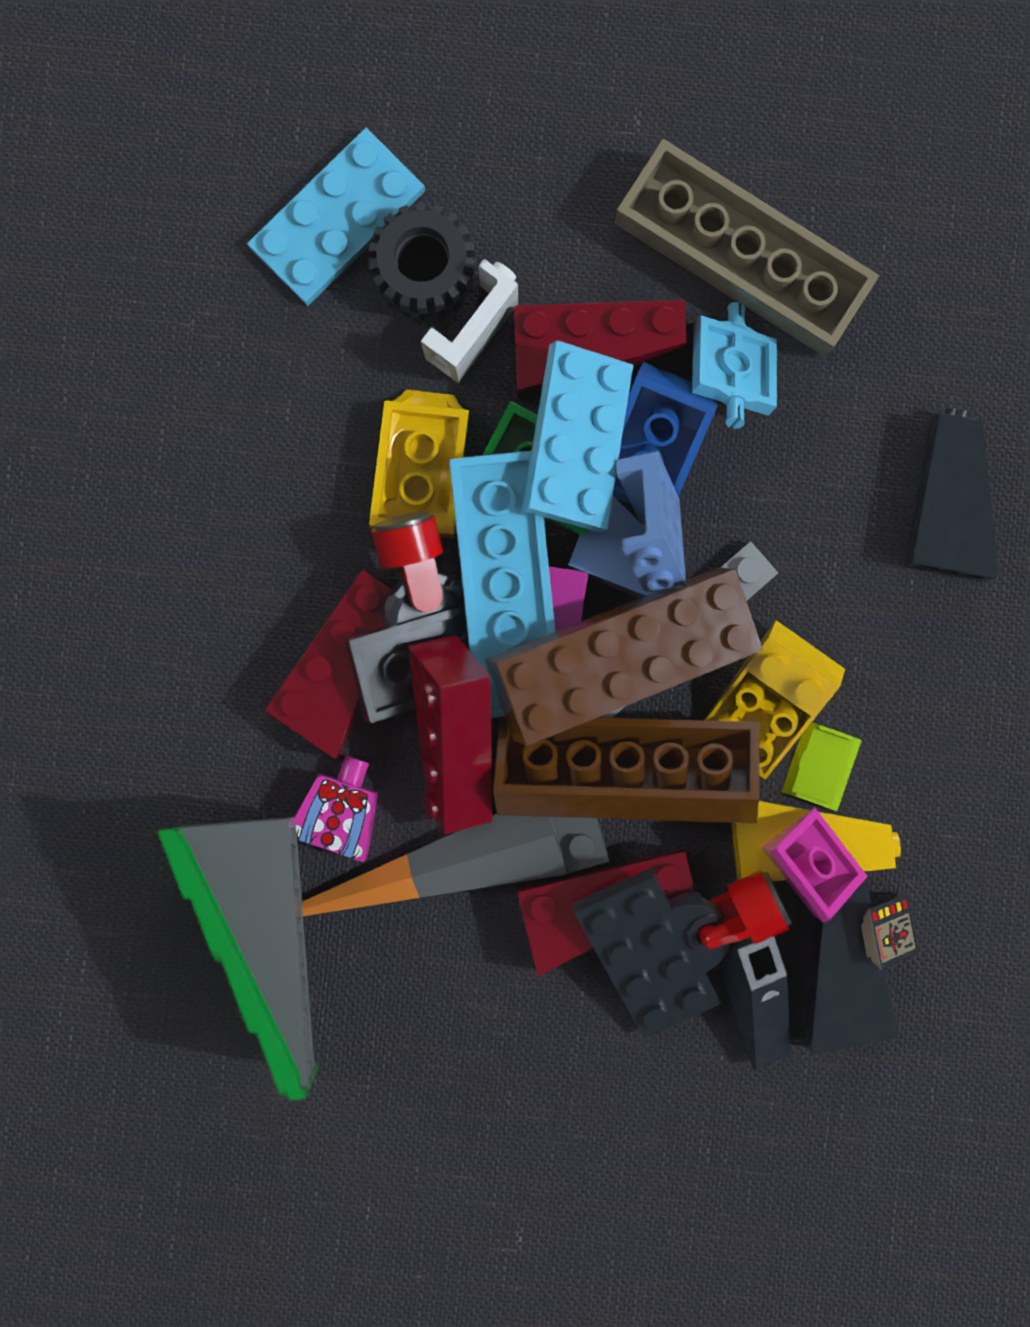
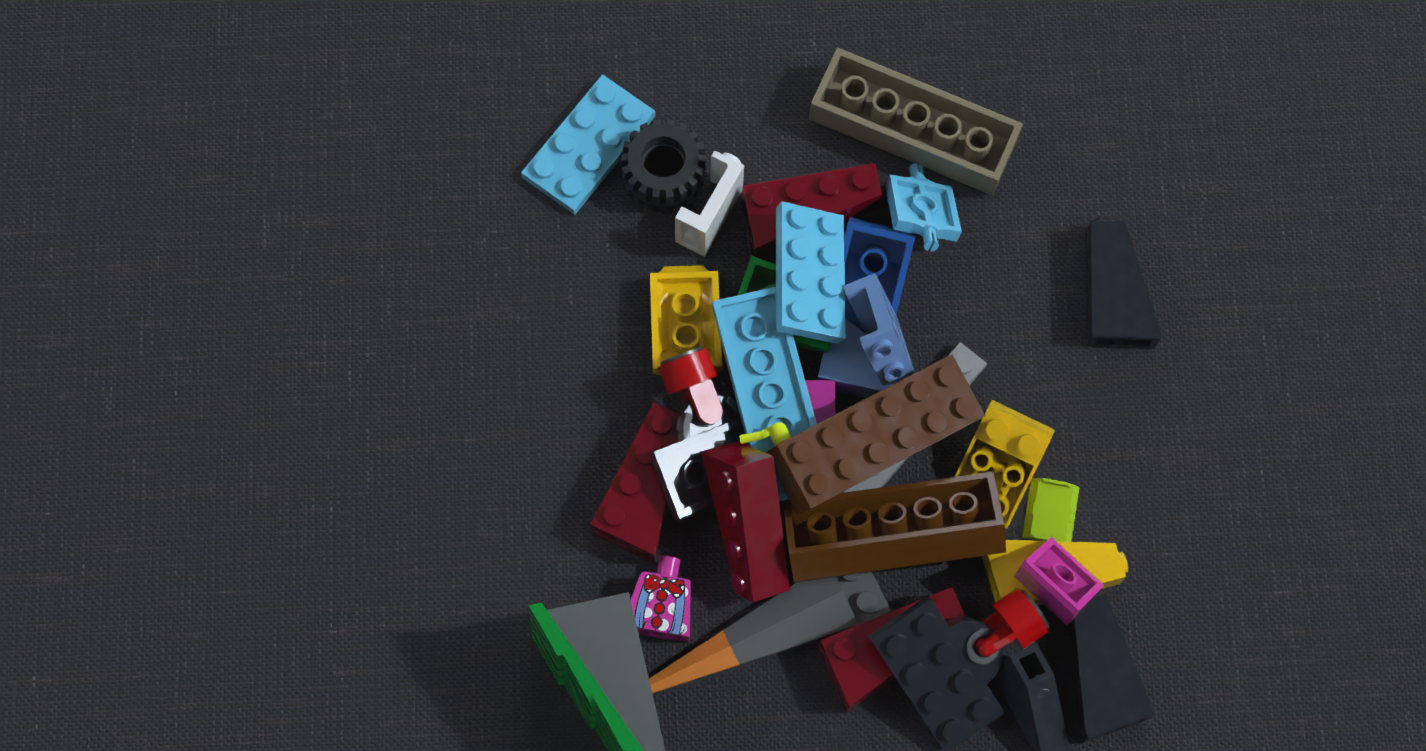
camera: 10 degrees left, 15 degrees down
piece [861,894,919,969] -> none
none -> neon yellow hand [739,422,791,446]

